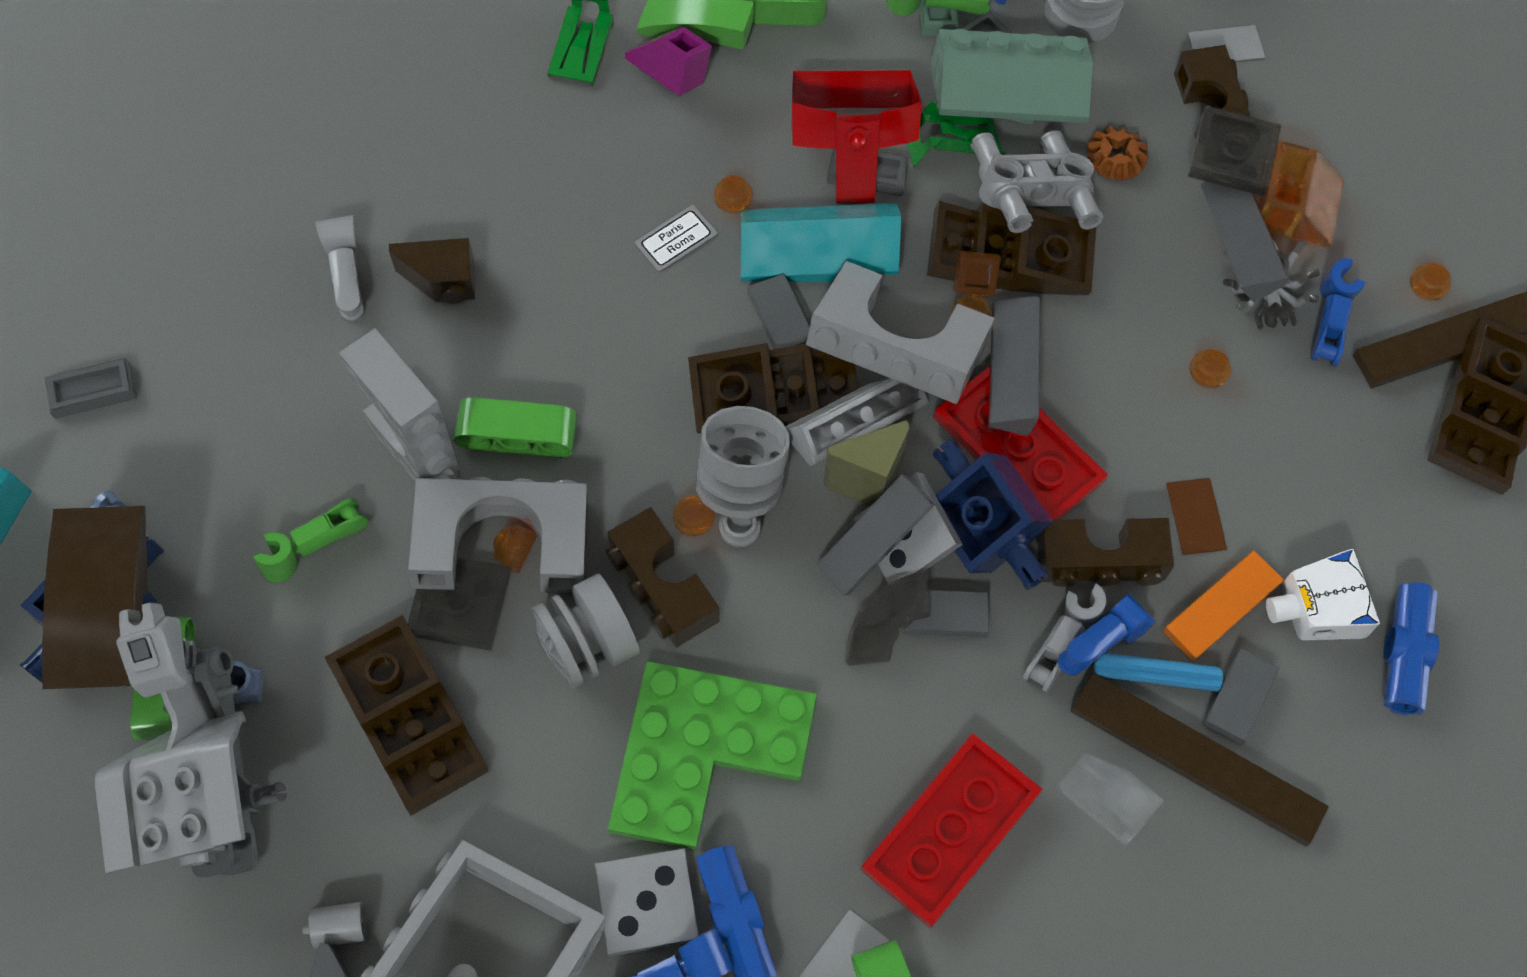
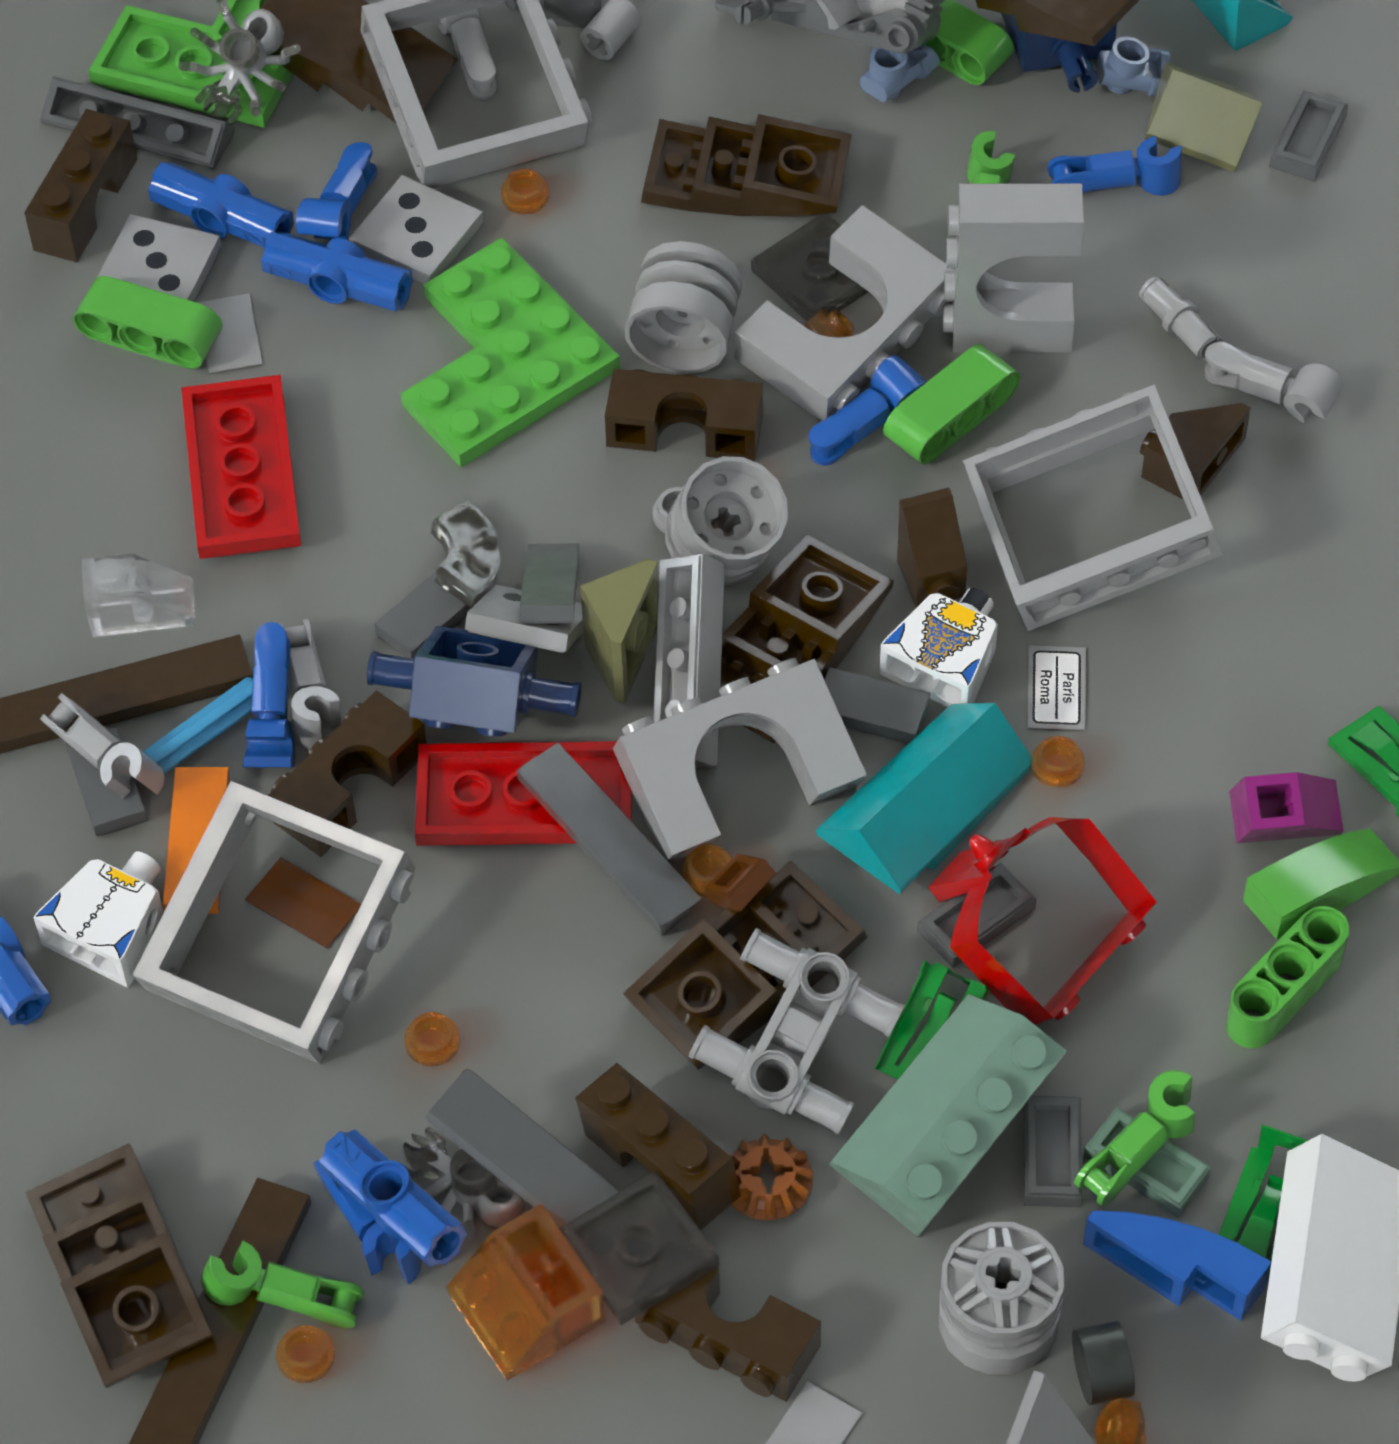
camera: 135 degrees right, 10 degrees down
none -> light grey piece [40,693,165,799]
none -> window [132,781,415,1064]
none -> bright green piece [201,1240,364,1329]
none -> blue piece [319,1129,467,1268]
none -> clear orange plate [501,169,549,214]
none -> dark brown arch [575,1063,741,1232]
none -> blue piece [809,355,928,466]
none -> white torso [880,588,998,707]
none -> dark brown slope [897,487,967,608]
none -> light grey window [963,384,1223,631]
none -> blue piece [1047,136,1182,196]
none -> light grey pin [1139,277,1223,360]
none -> olive slope [1145,61,1263,172]

